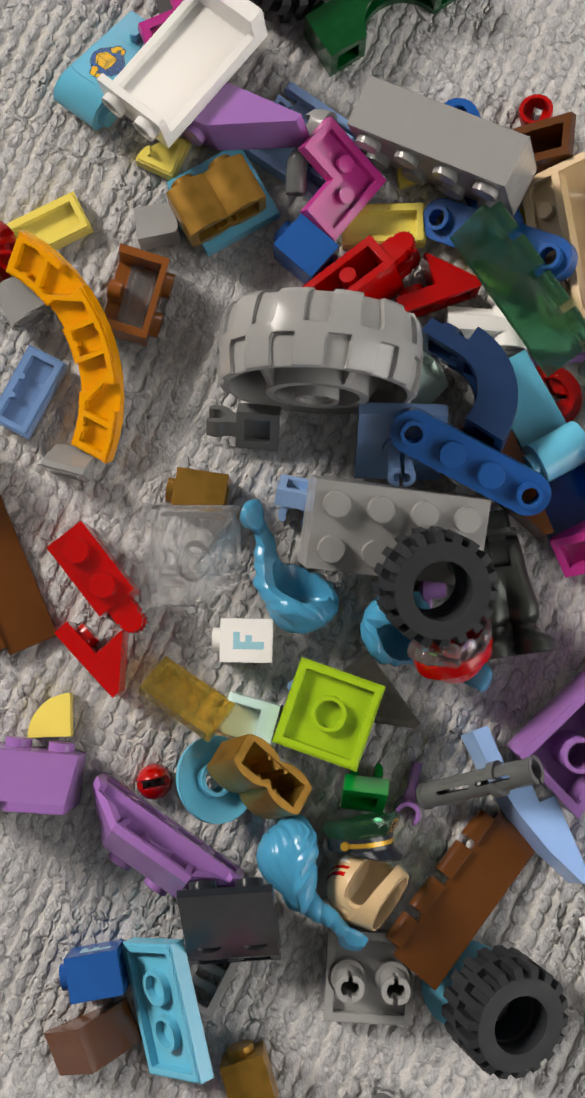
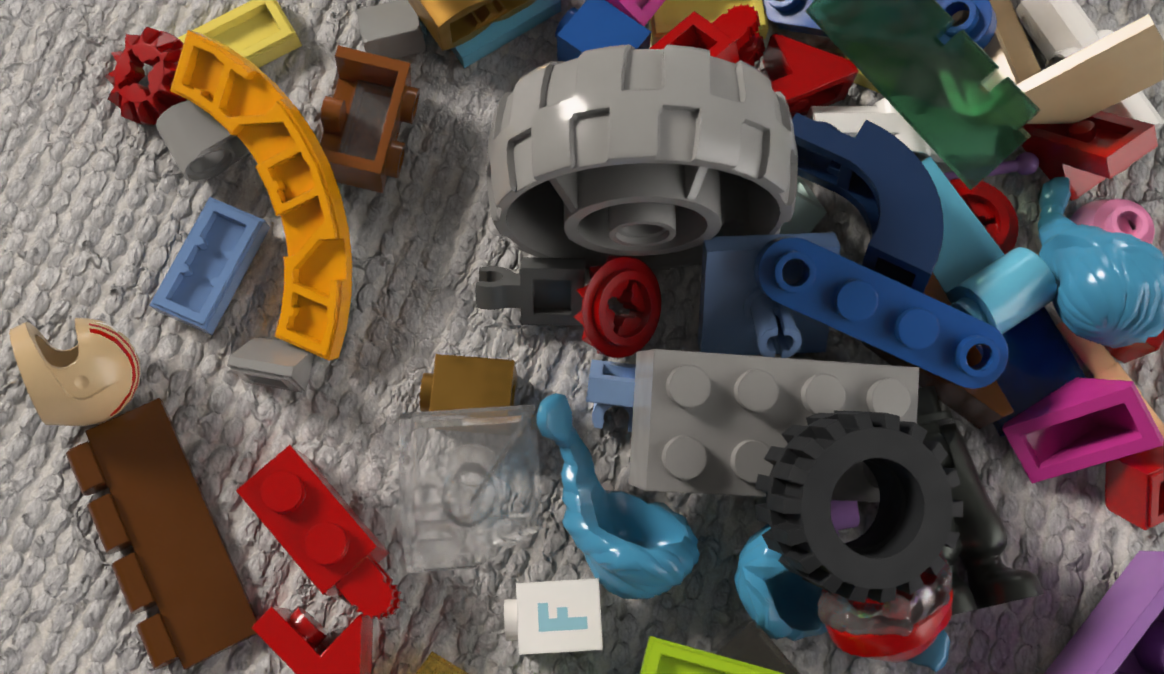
camera: 10 degrees left, 10 degrees down
none -> red gear [573,256,661,358]

